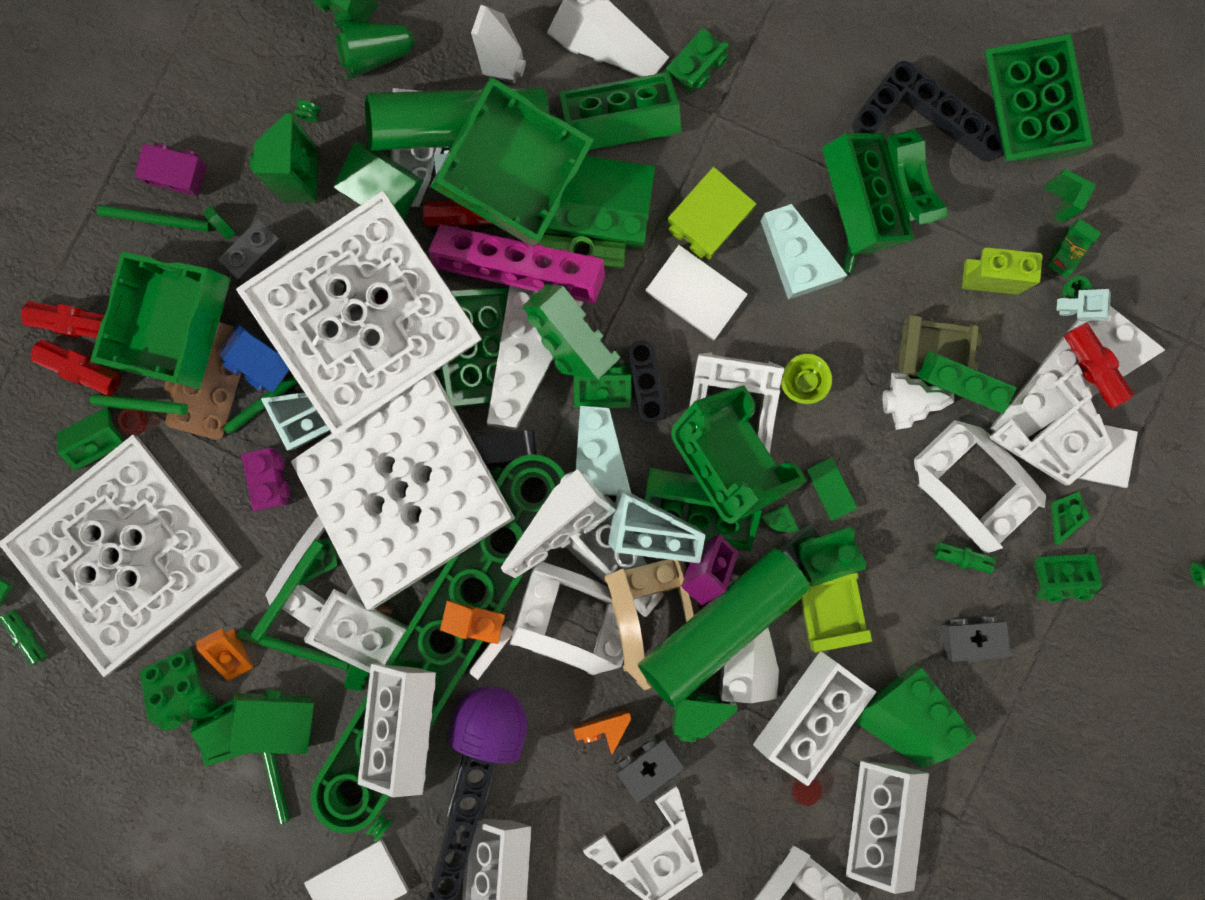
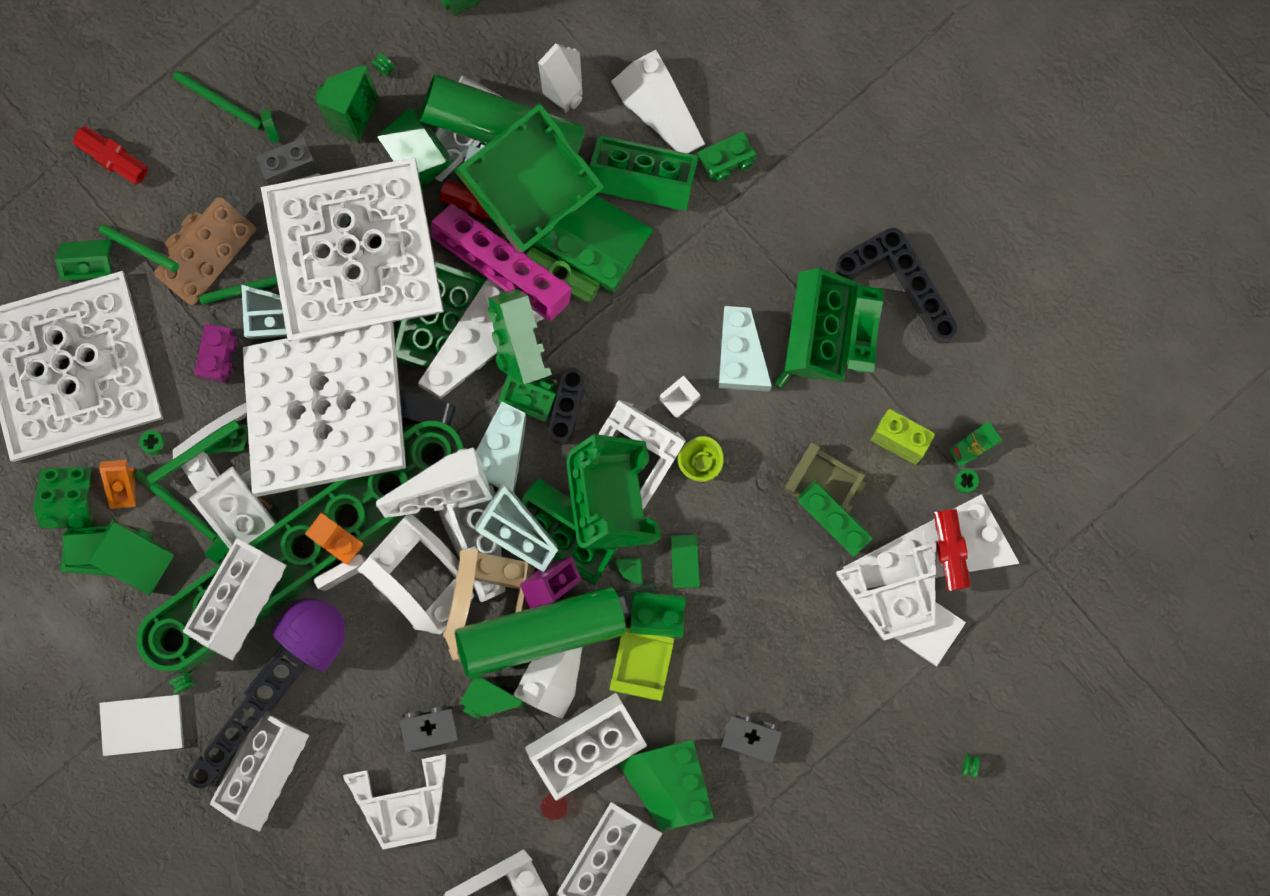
camera: 20 degrees right, 5 degrees down
red piece [30,339,121,396] -> none
green tile [90,251,231,390] -> none
clear red plate [118,409,148,435] -> none
magenta brick [134,142,207,197] -> none
blue piece [217,323,289,393] -> none
green bar [262,753,290,824] -> none
green cone [333,21,415,80] -> none
orange slope [574,709,631,755] -> none
white tile [646,245,748,341] -> none
lime panel [667,167,756,260] -> none
white rock [882,373,954,430] -> none
white wedge [914,420,1046,554] -> none
green pin [934,541,996,574] -> none
green slope [984,34,1093,162] -> none
green bracket [1034,554,1102,602] -> none
green panel [1044,169,1096,223] -> none
green piece [1051,491,1090,545] -> none
light aqua plate [1057,289,1111,321] -> none
none -> green bush [139,430,165,455]
none -> white panel [660,376,700,418]

